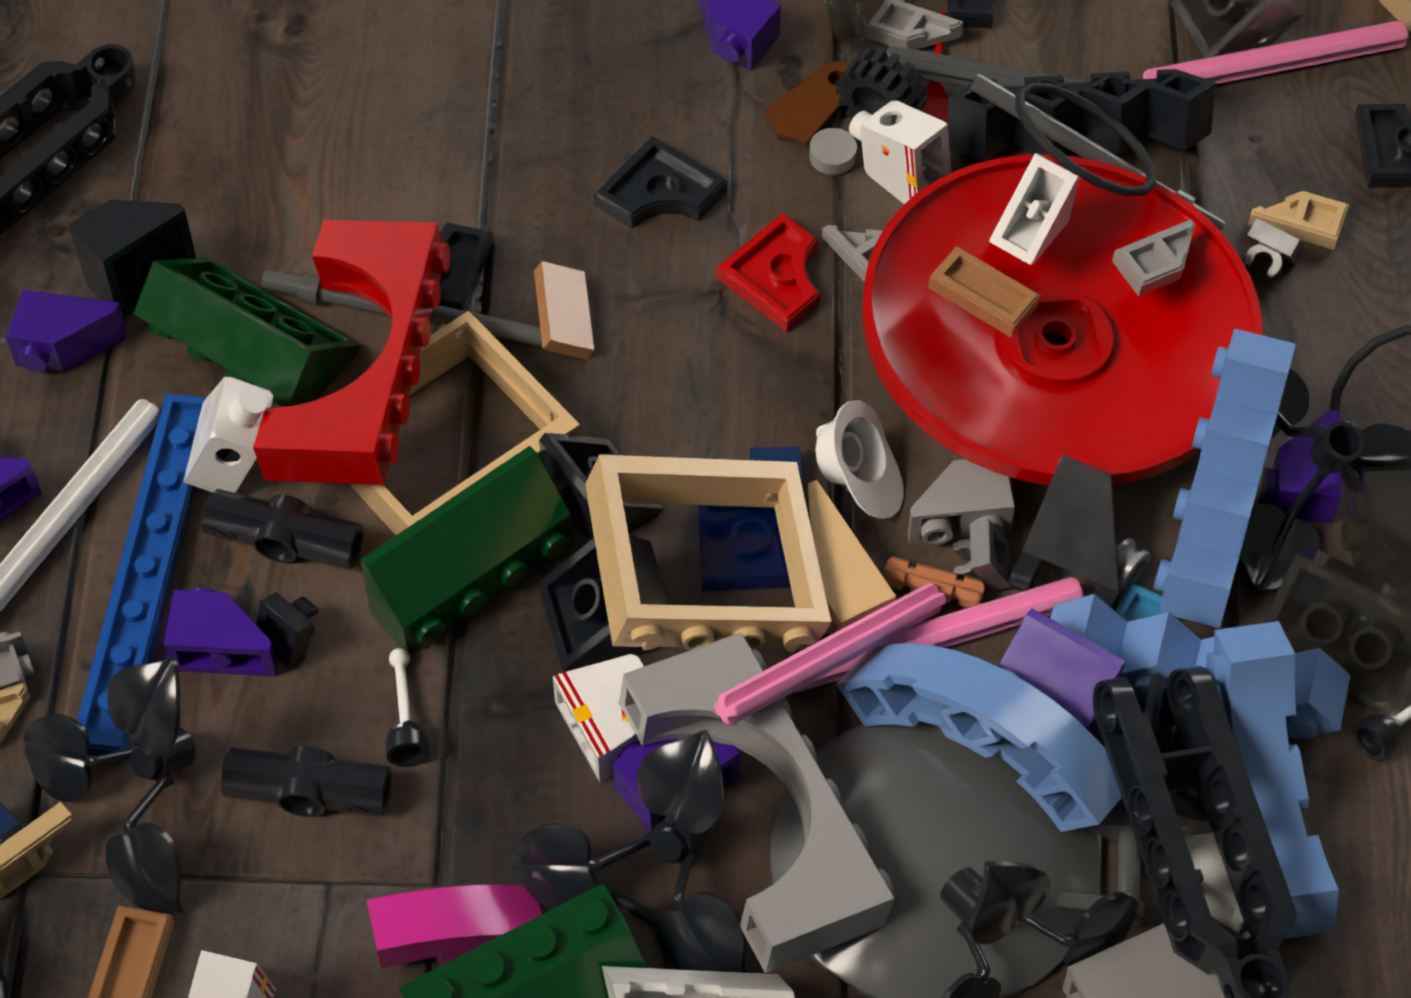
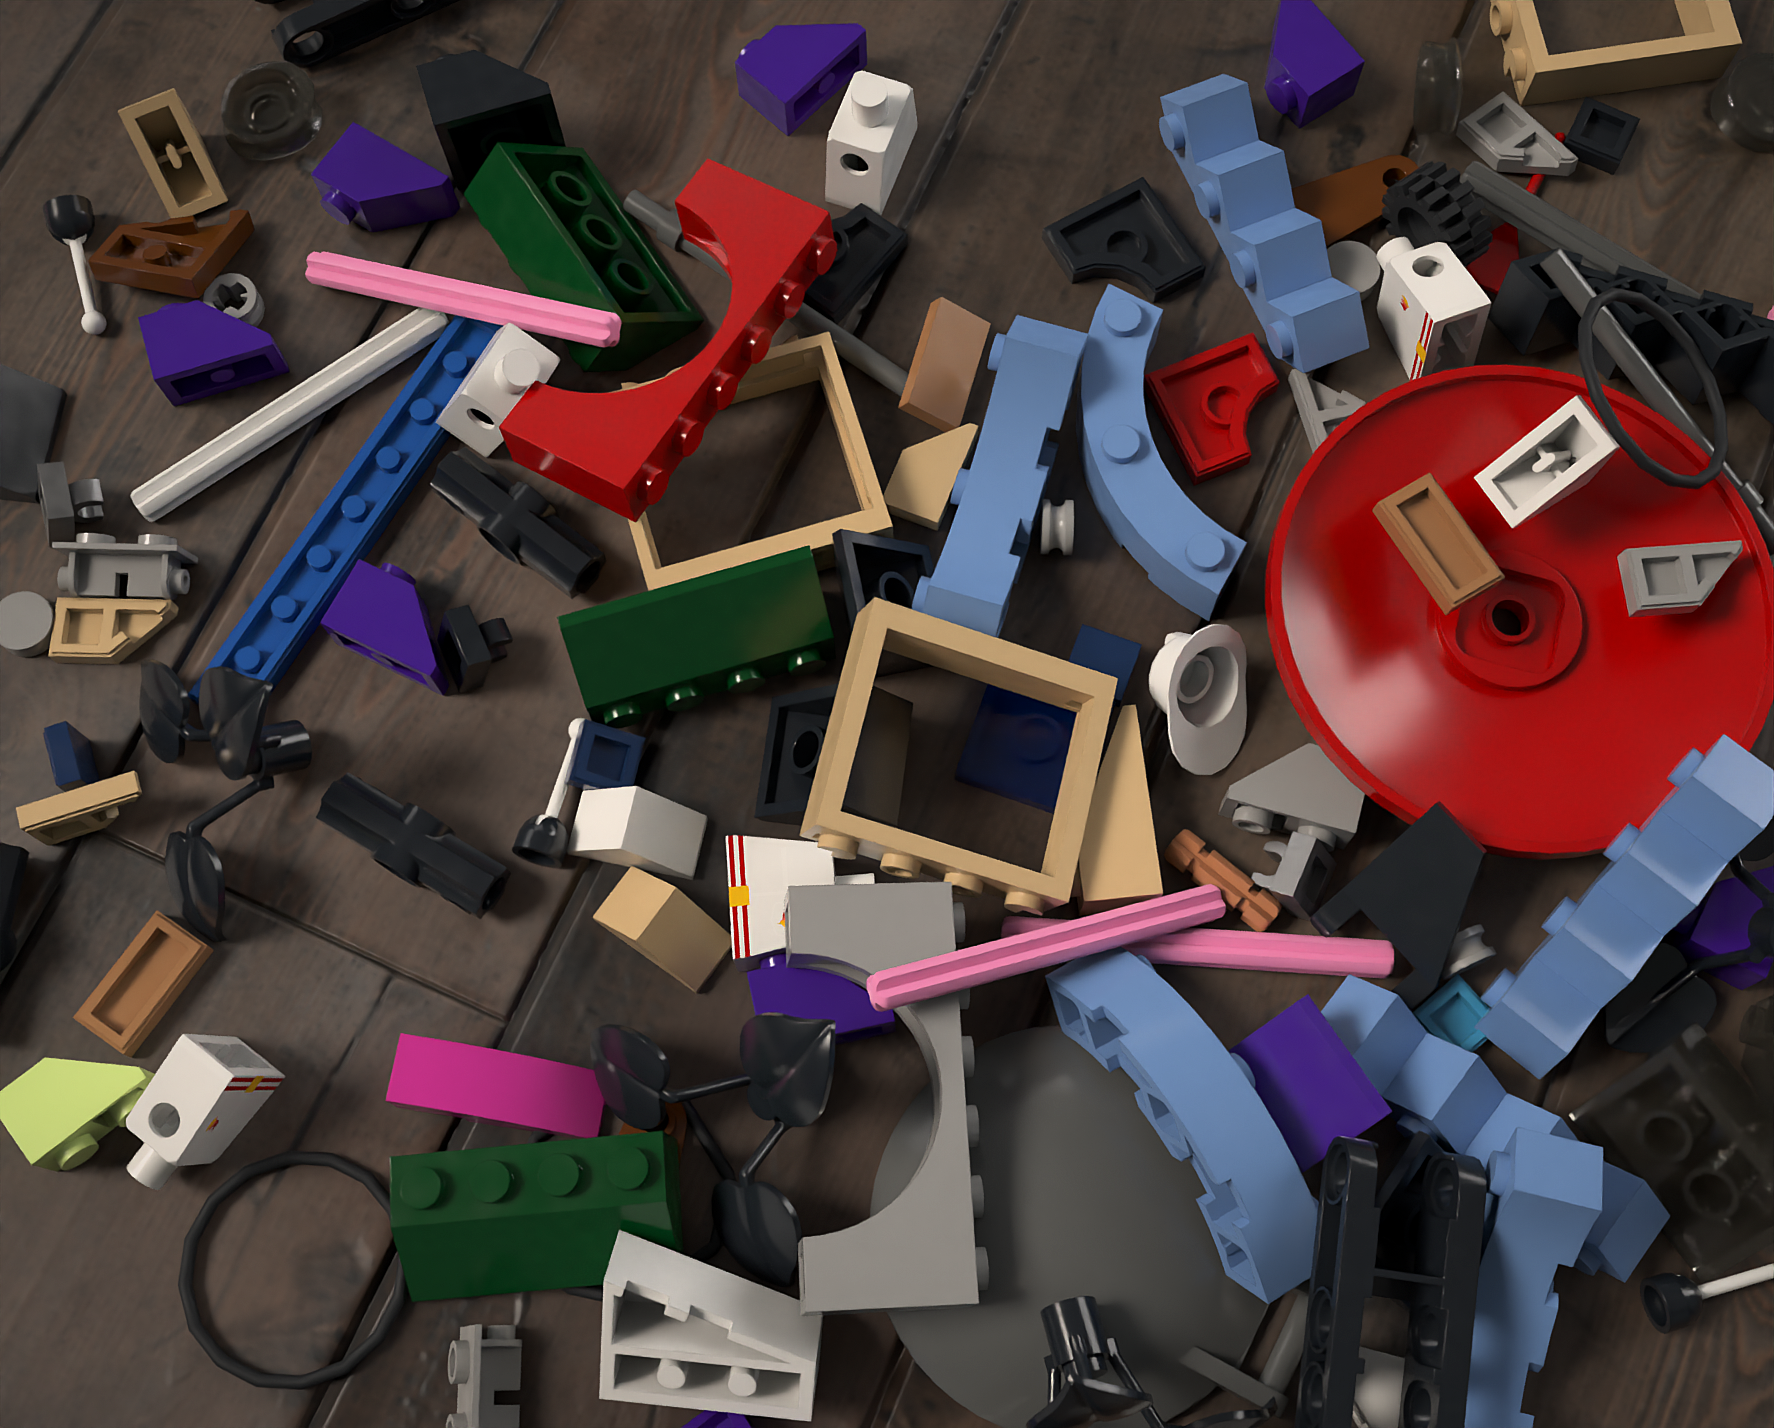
camera: 25 degrees right, 15 degrees up
none -> bright pink axle [305,251,622,348]
none -> dark blue tile [564,719,646,790]
none -> white slope [567,786,708,880]
none -> tan slope [592,866,732,994]
none -> dark purple slope [735,23,867,136]
none -> white torso [825,71,917,216]
none -> tan tile [883,423,979,531]
none -> medium blue brick [912,315,1088,638]
none -> light grey bush [1040,499,1074,555]
none -> medium blue brick [1076,284,1247,621]
none -> medium blue brick [1159,74,1370,373]

